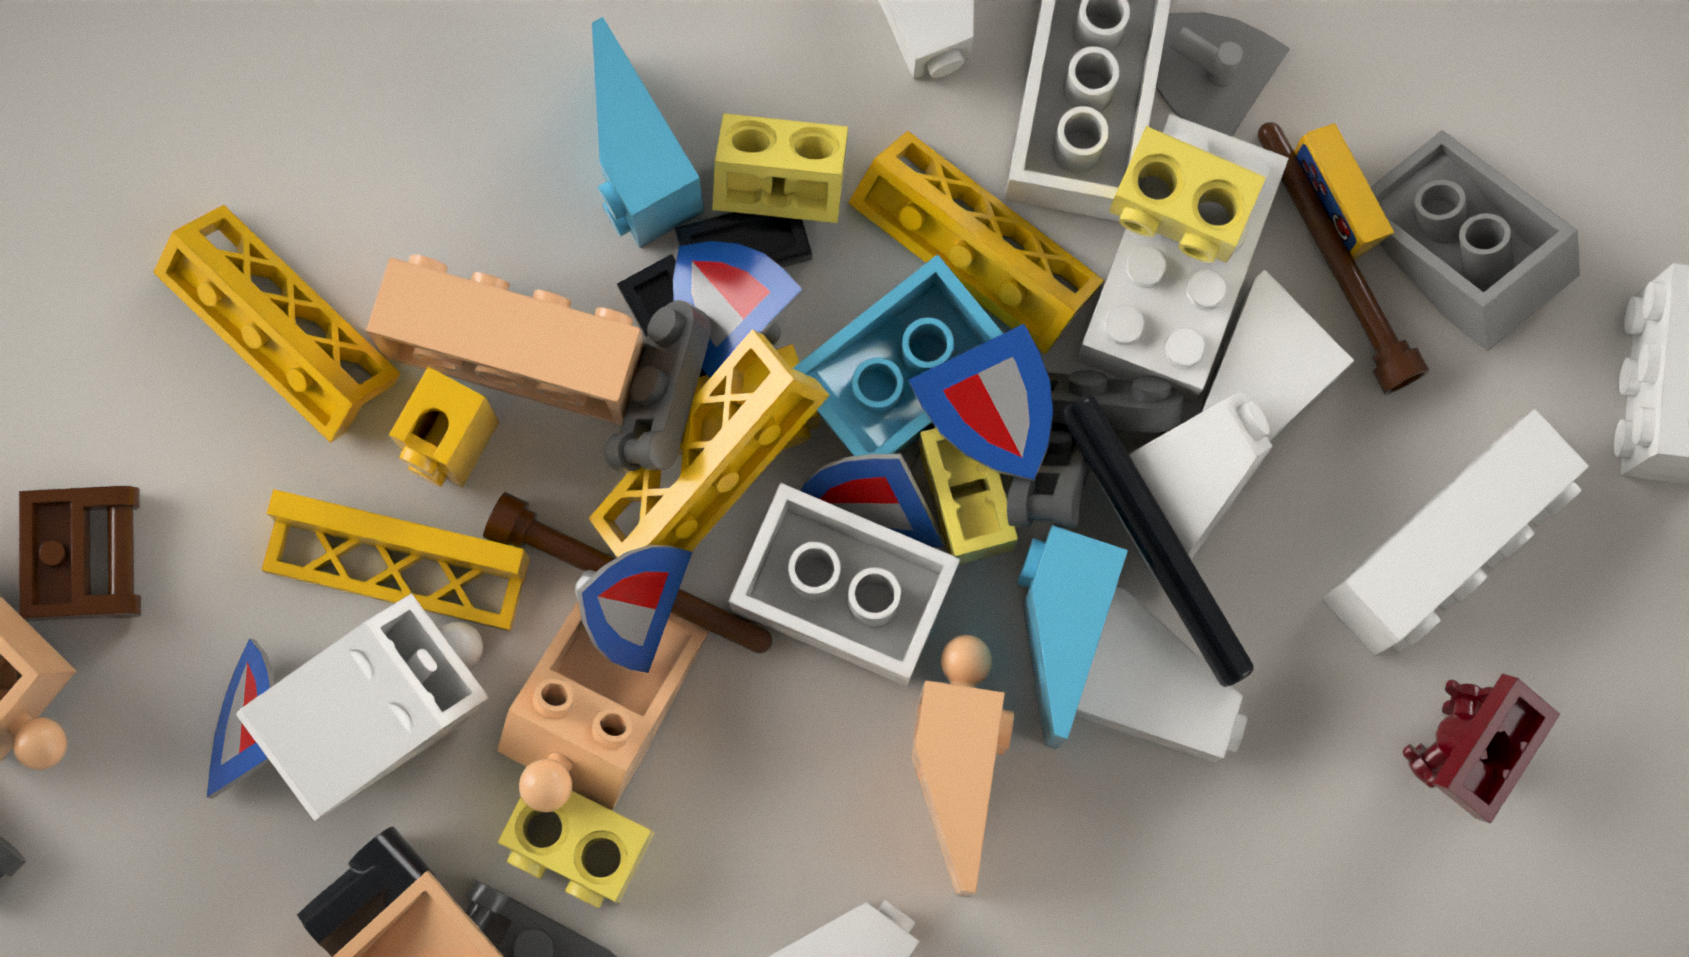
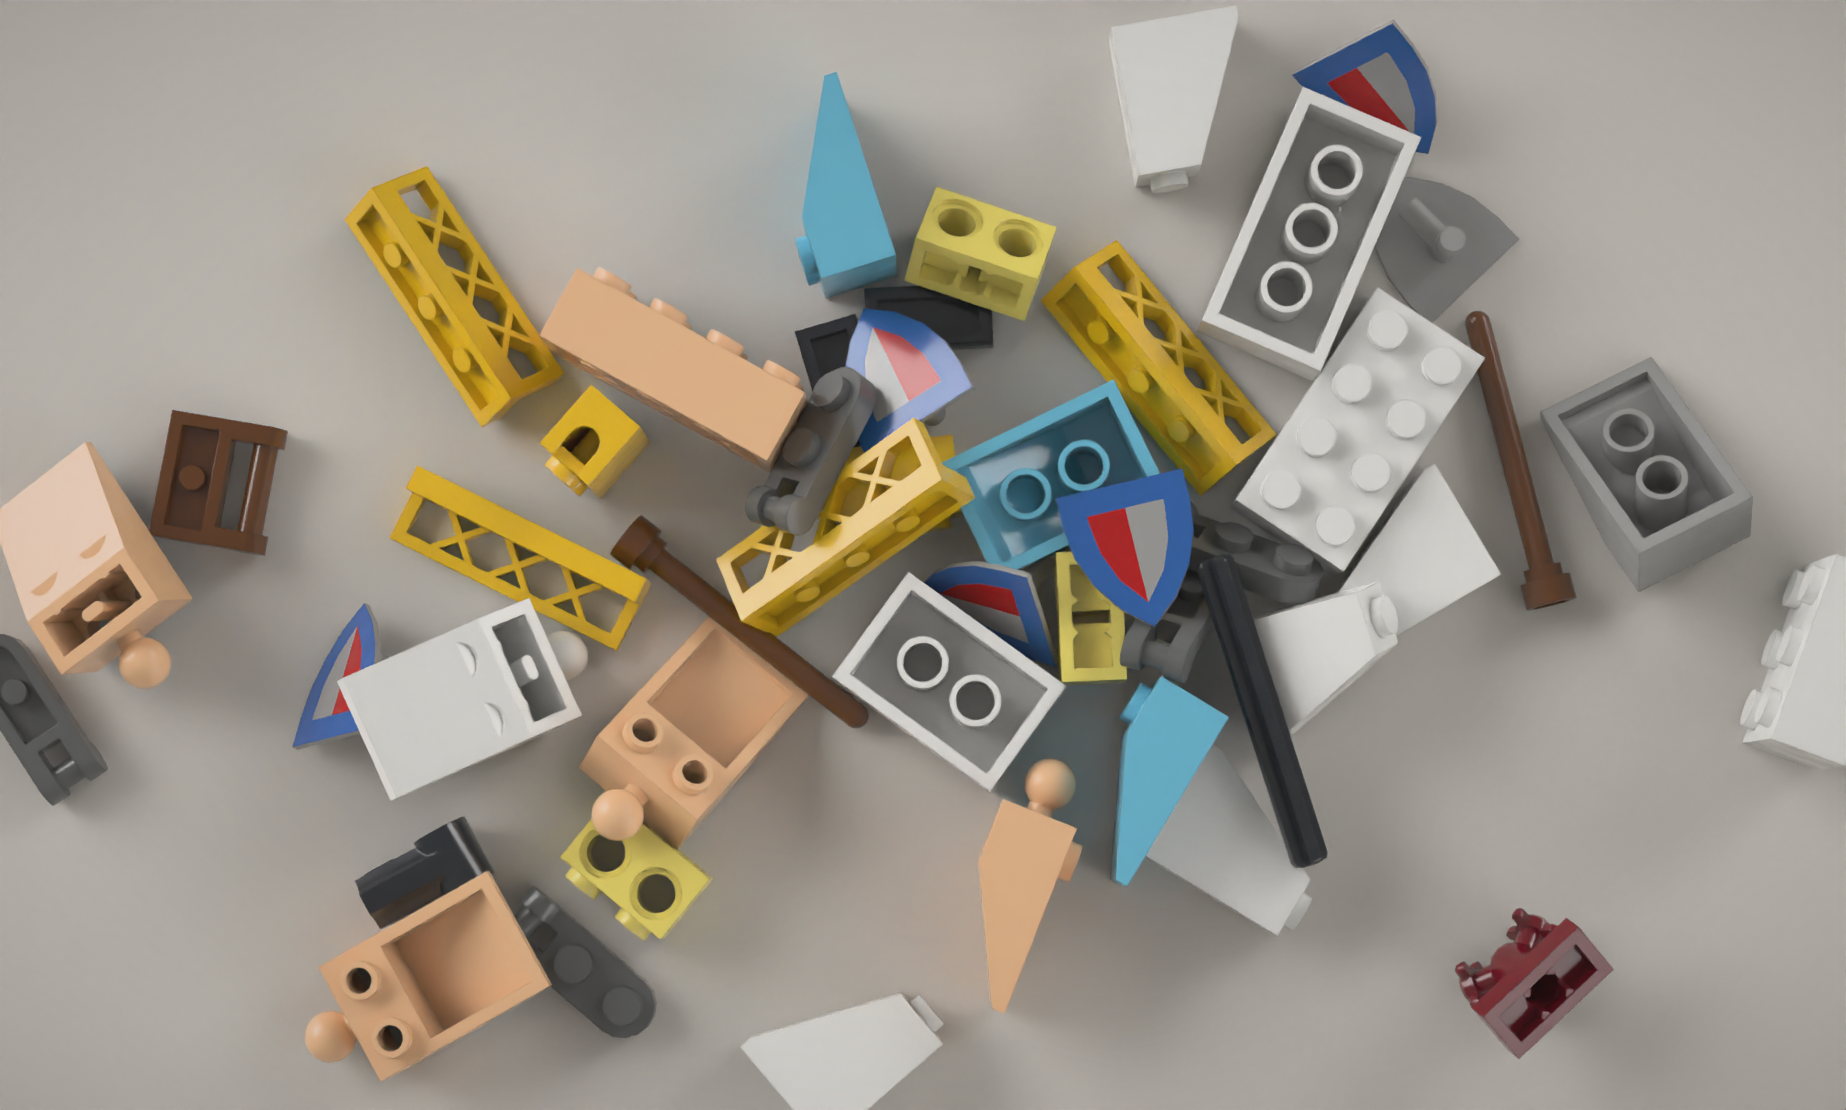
camera: 20 degrees right, 5 degrees up
shield [575,545,692,673] -> none
light yellow brick [1109,126,1266,263] -> none
yellow slope [1294,123,1394,260] -> none
white brick [1322,409,1589,656] -> none

